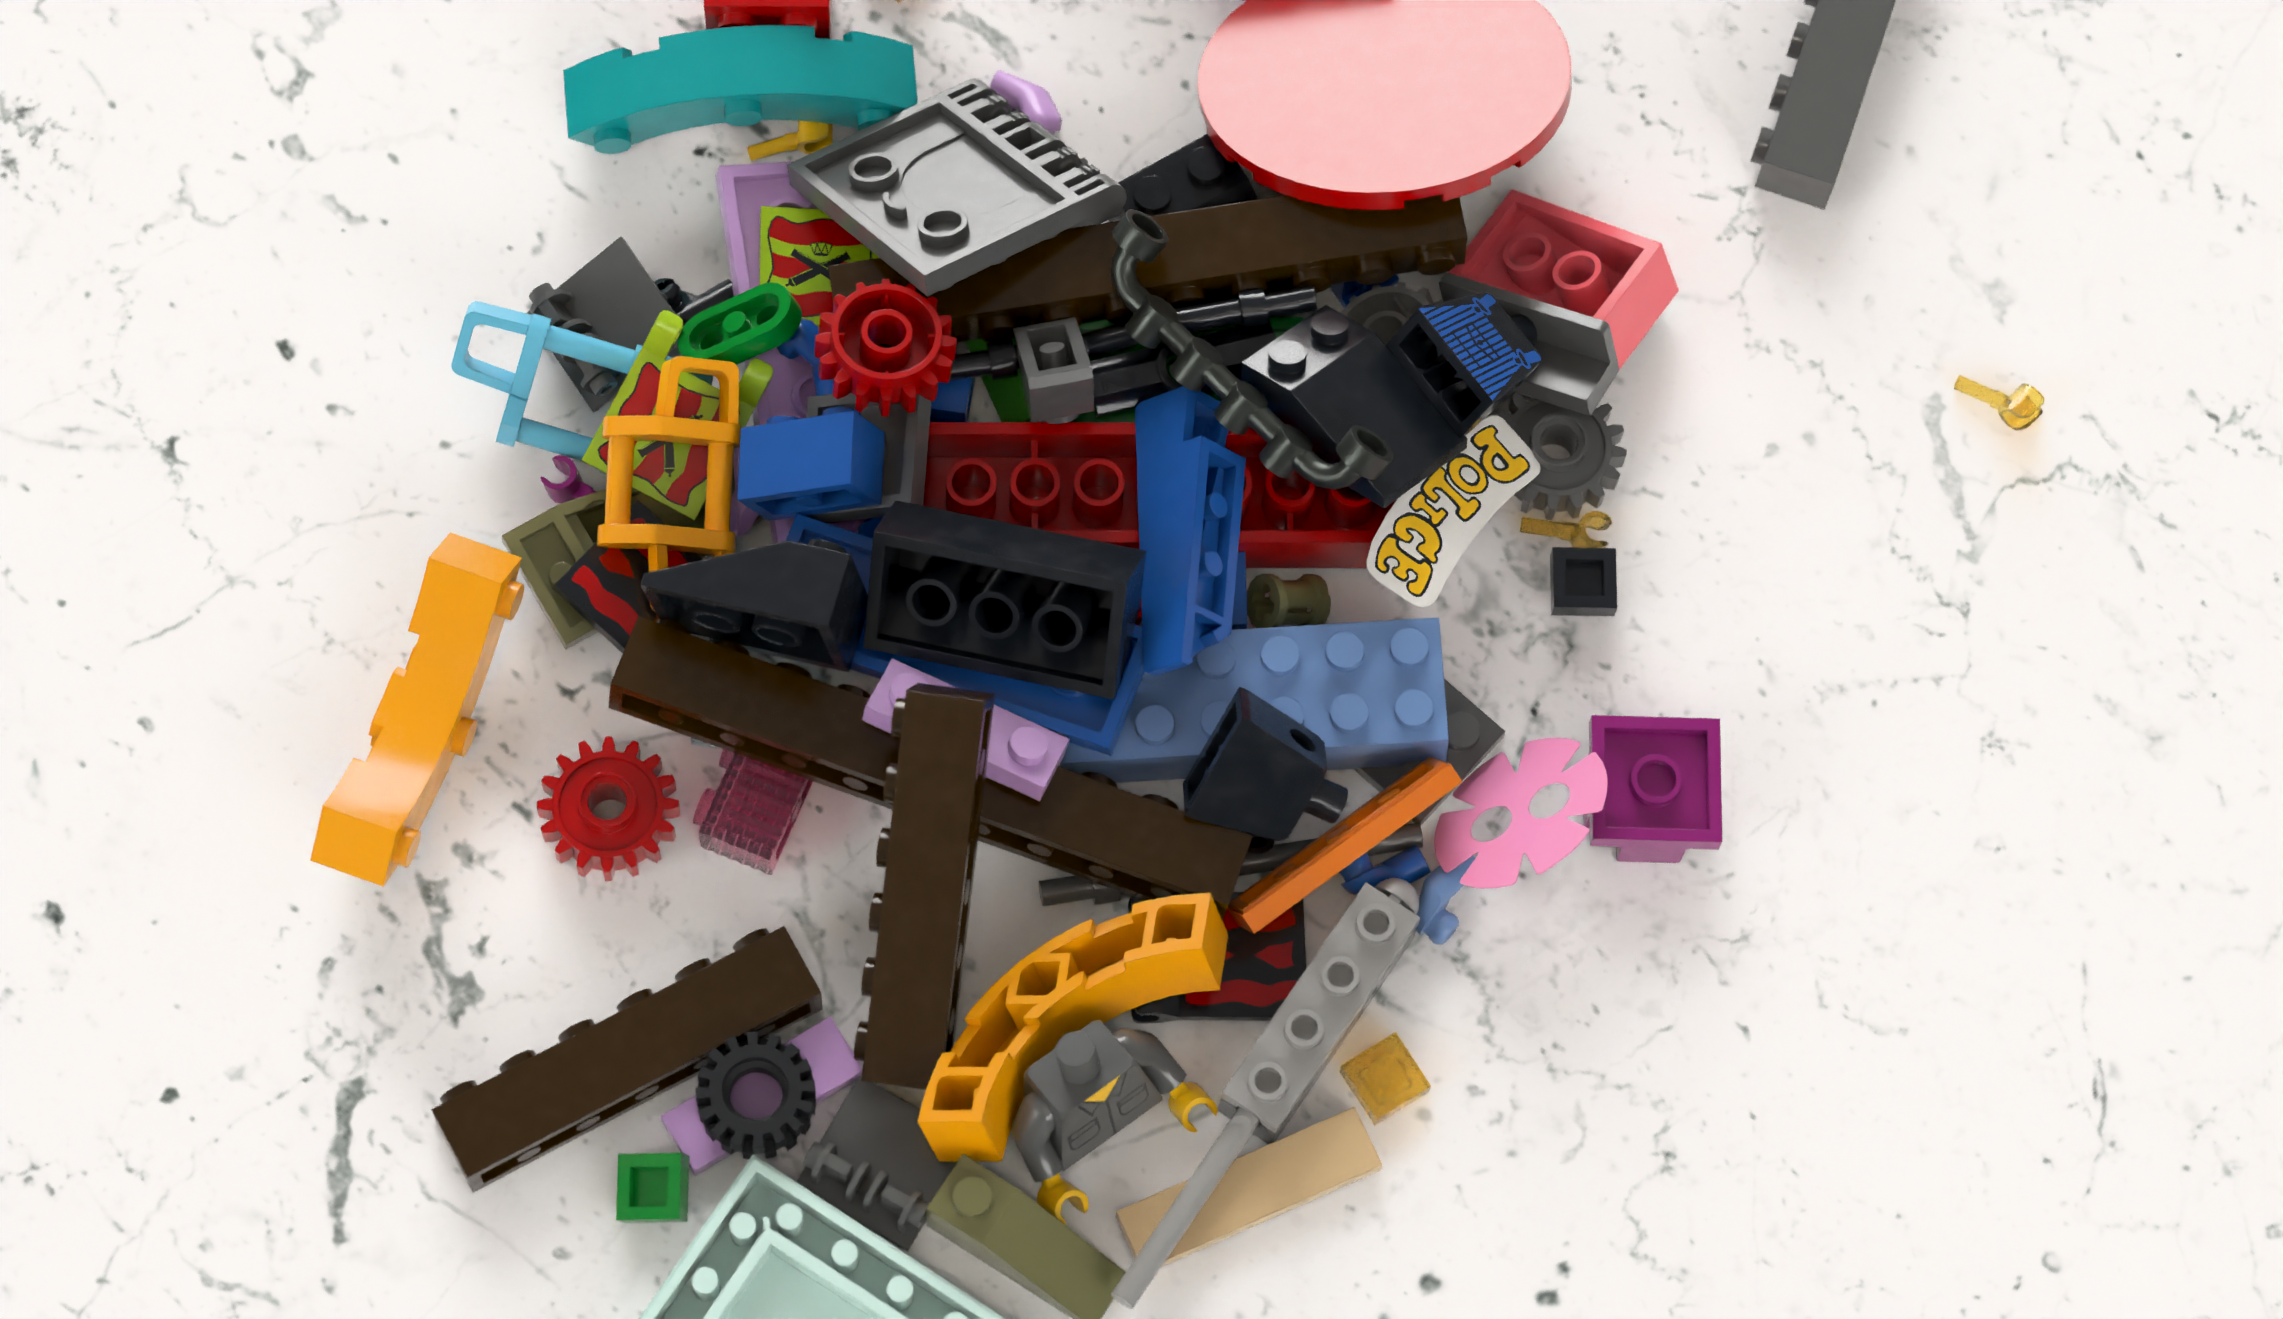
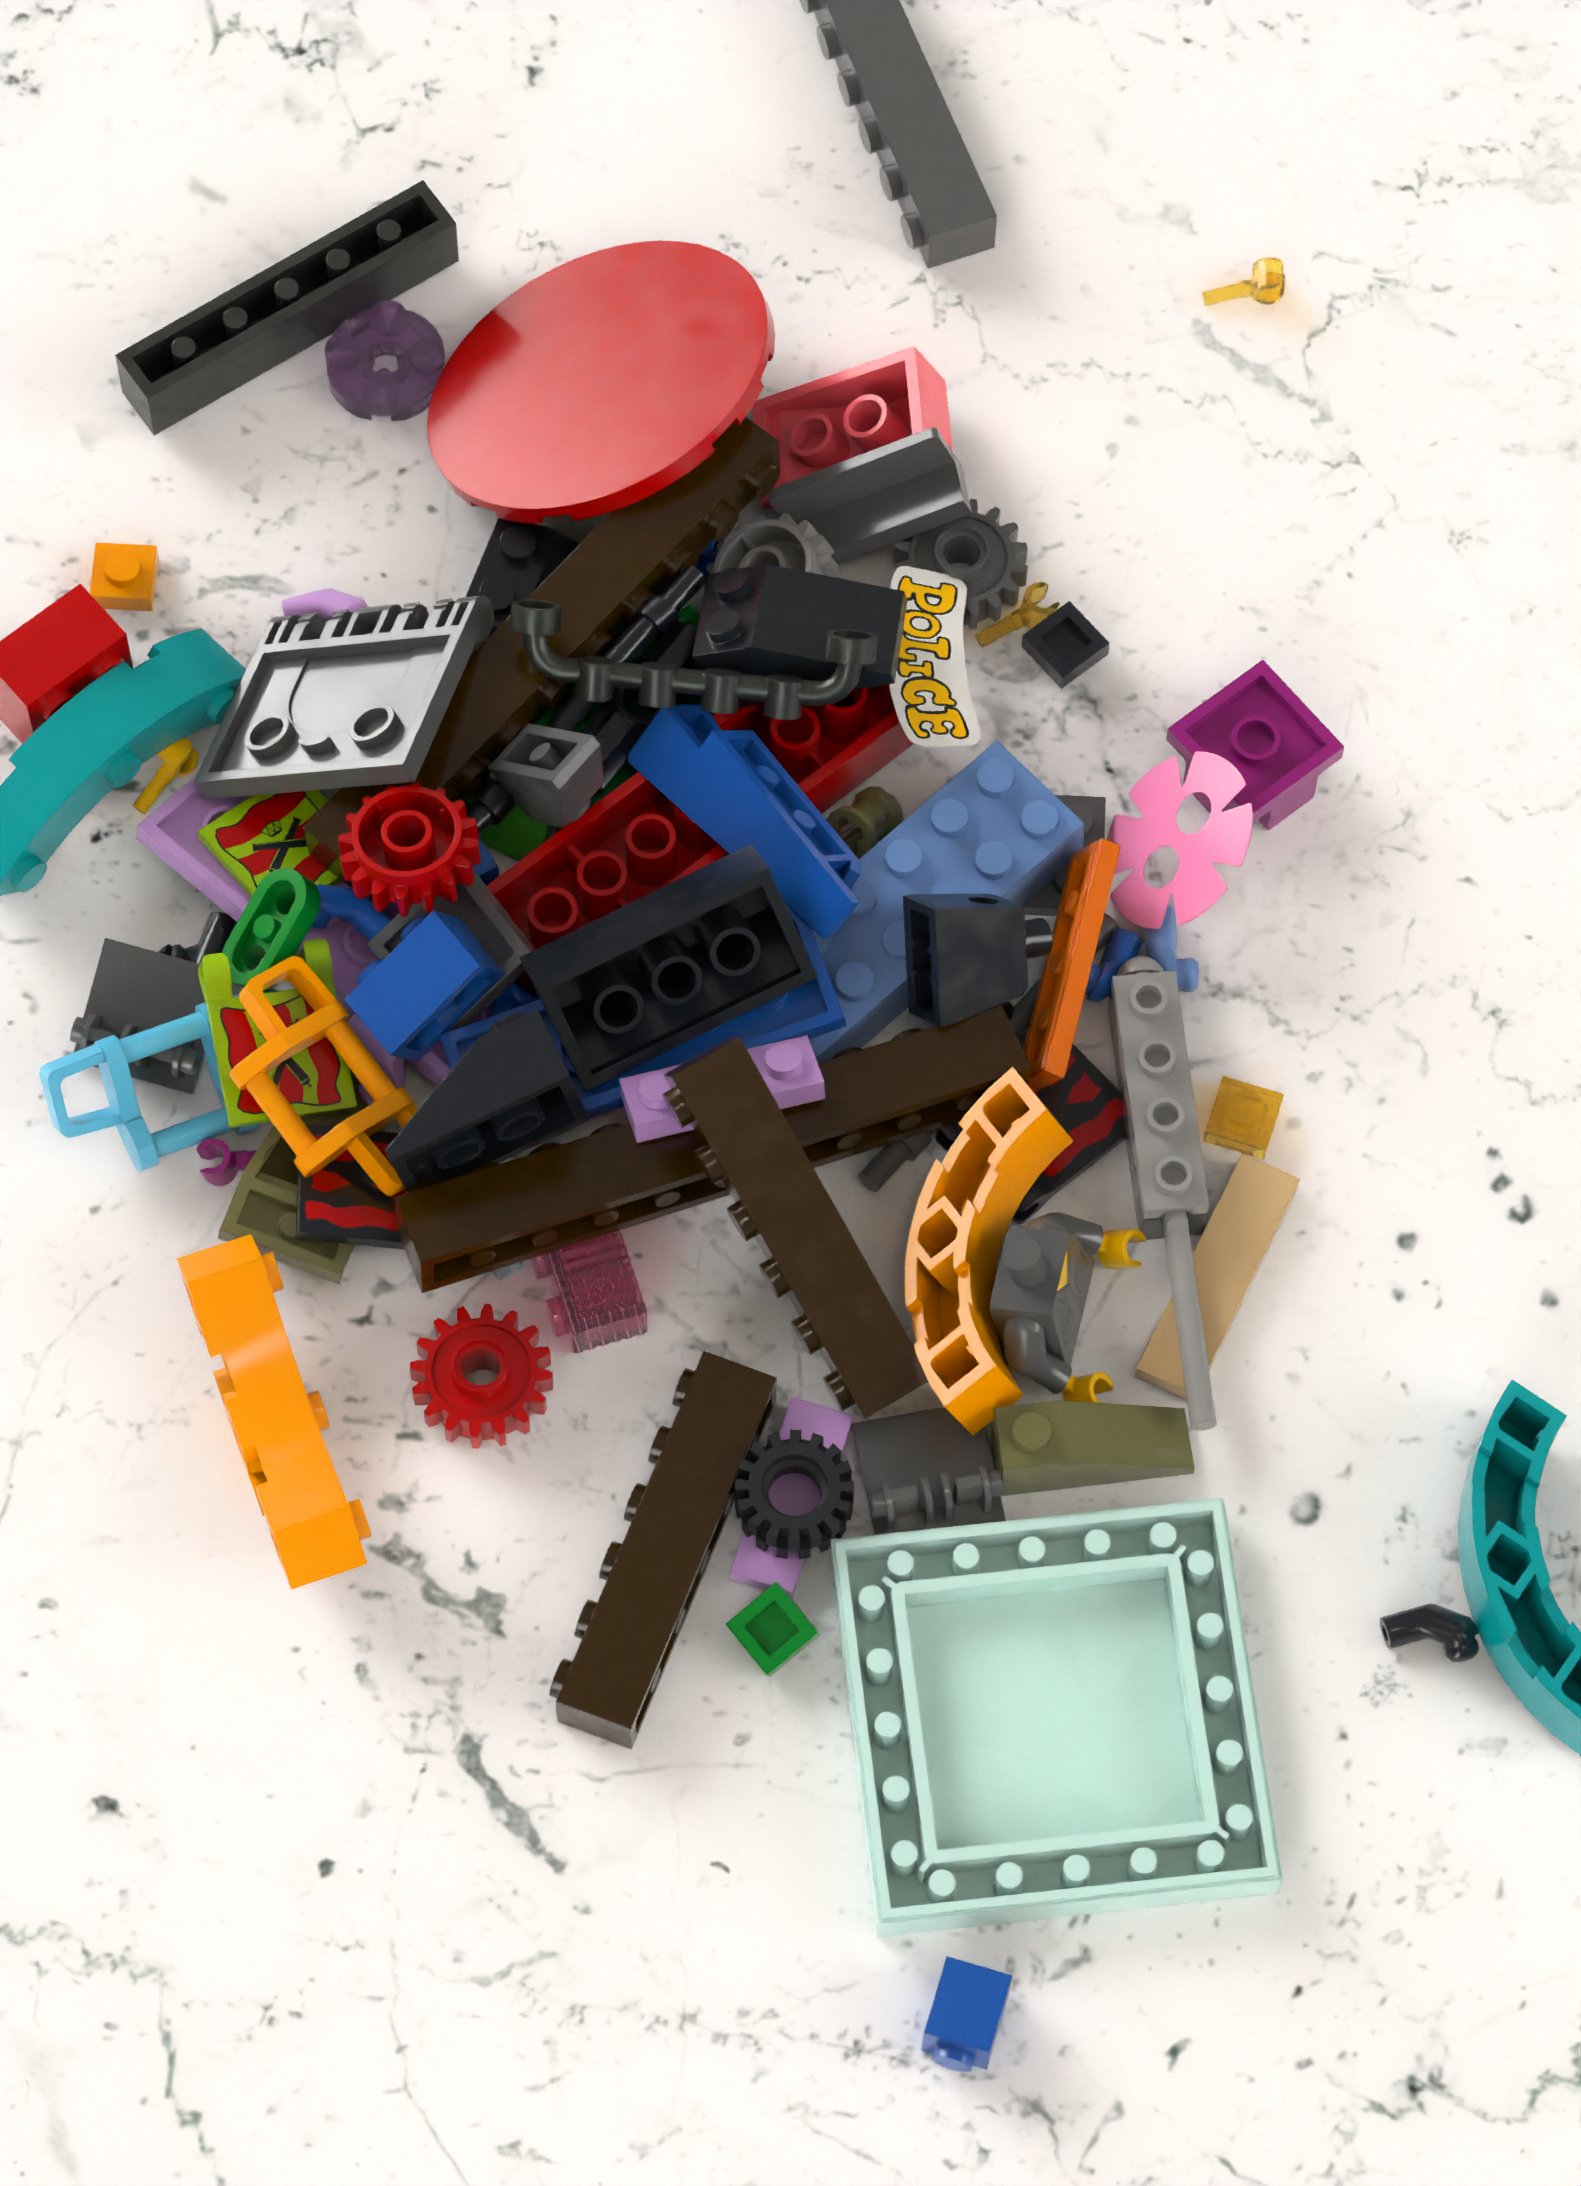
camera: 35 degrees left, 5 degrees down
black torso [1386,292,1541,438] -> none

